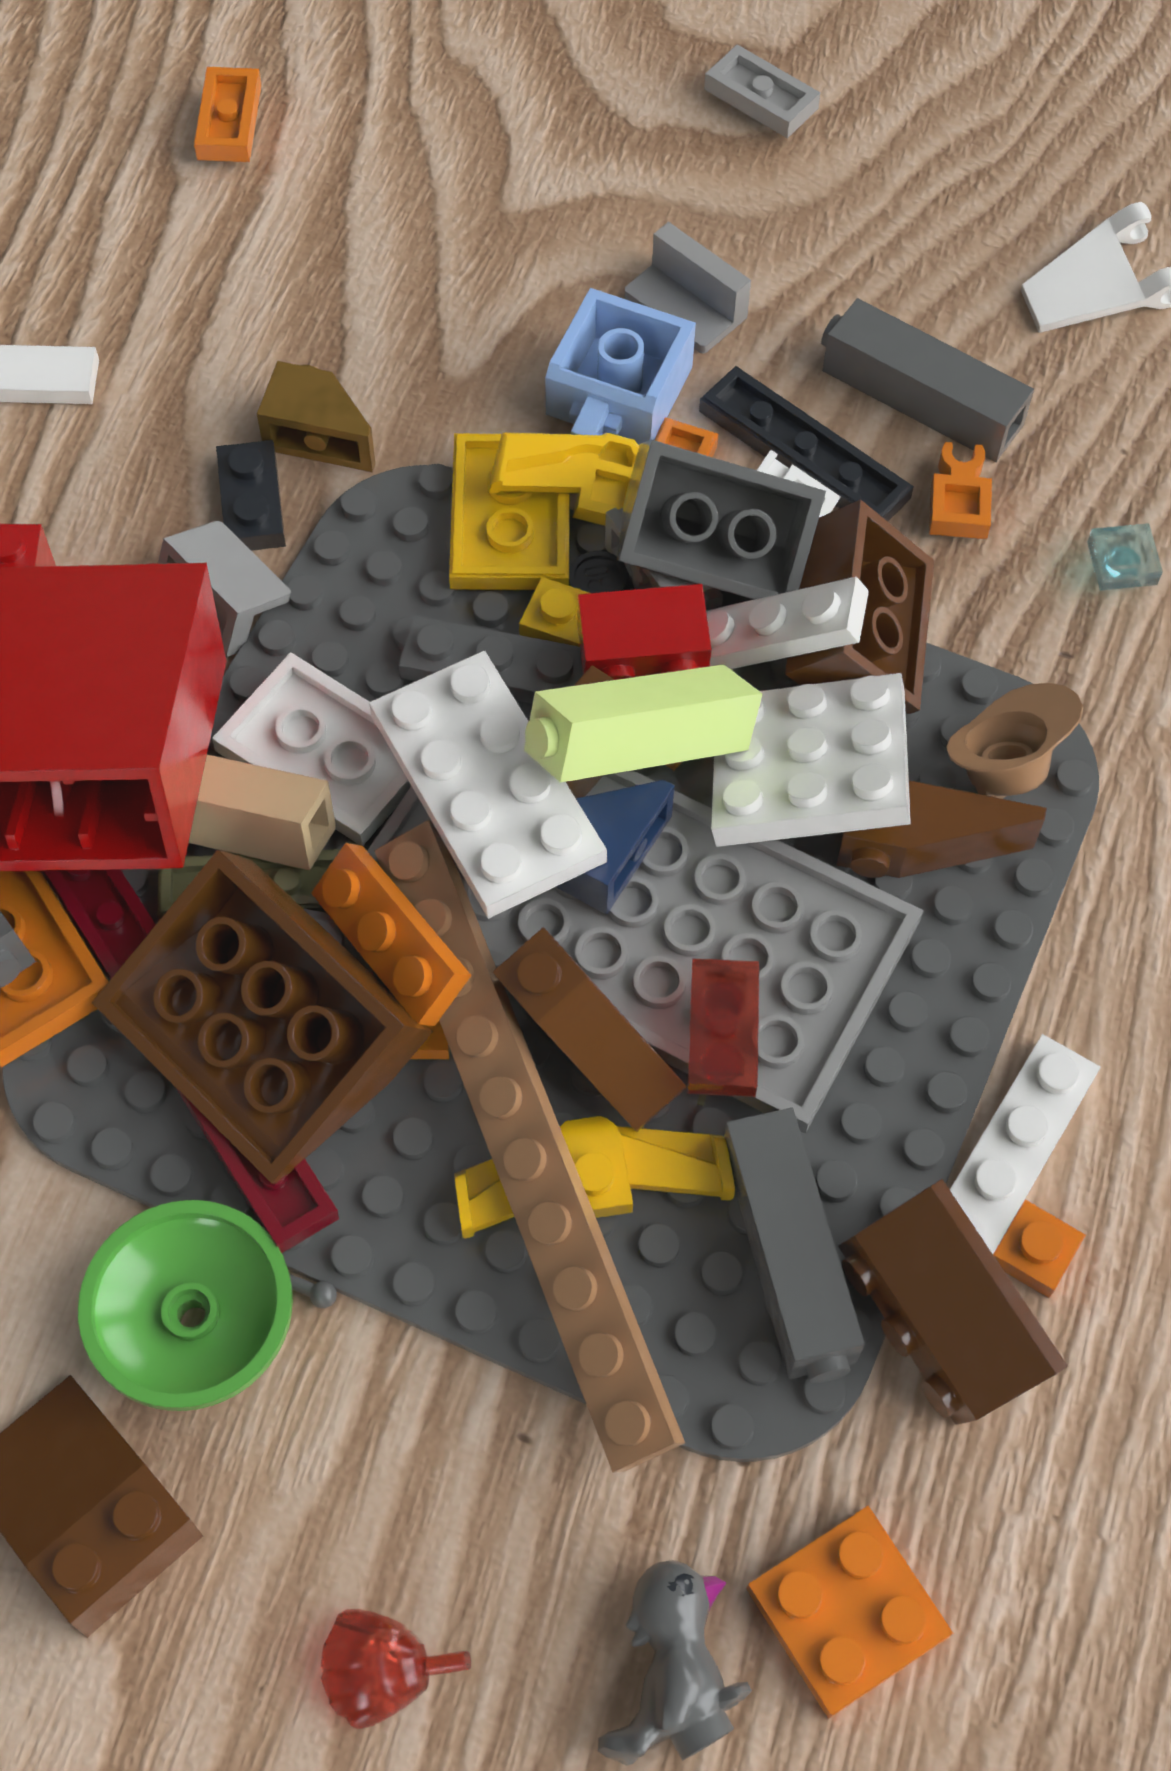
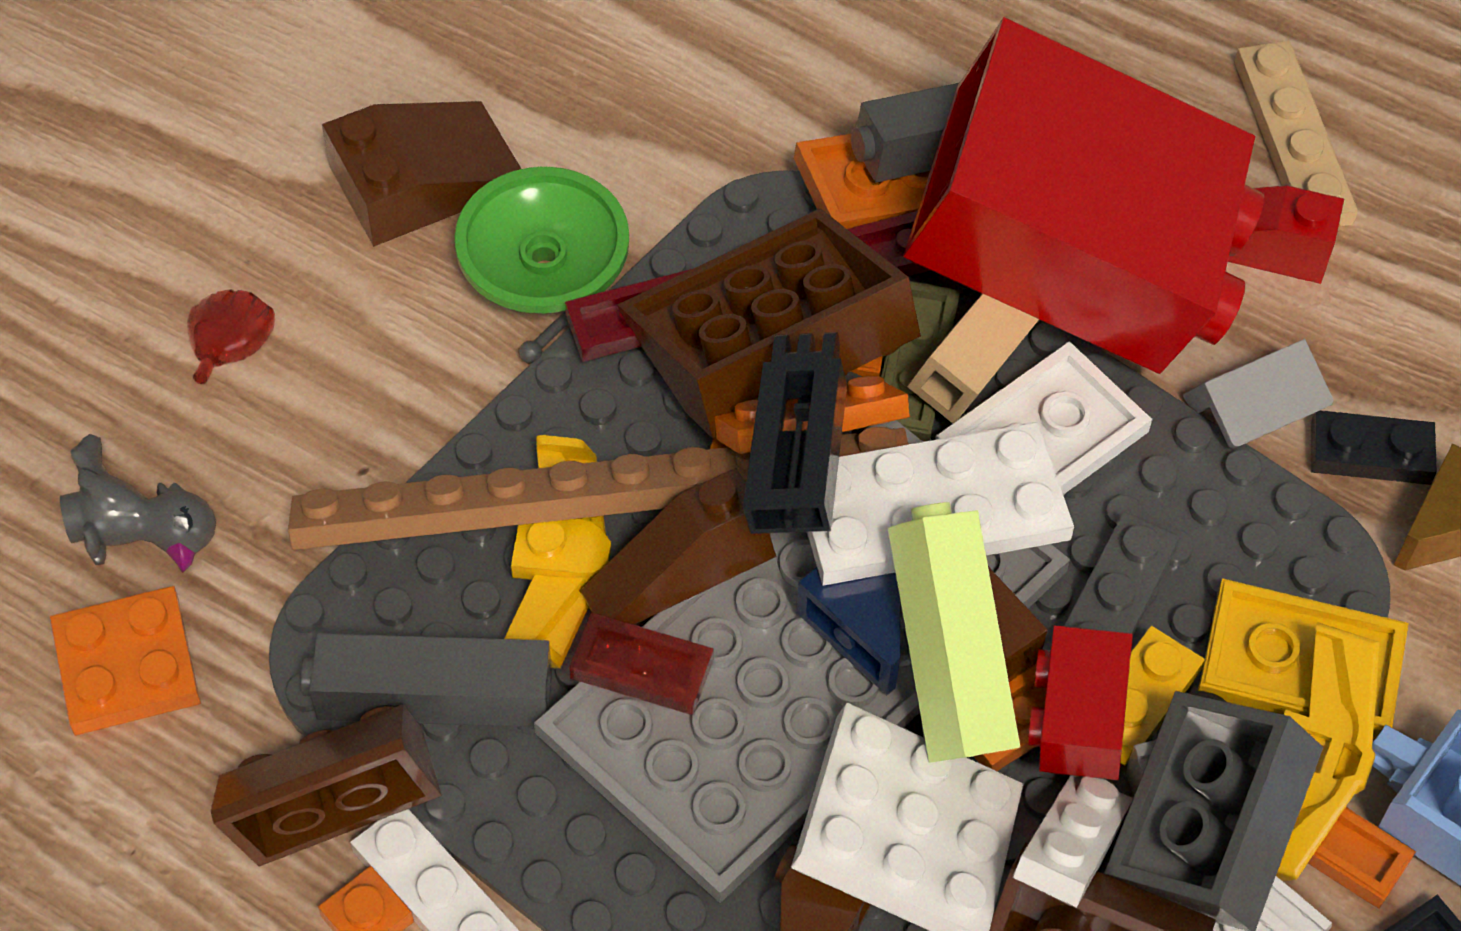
camera: 105 degrees right, 5 degrees down
none -> black hinge [743,332,847,534]

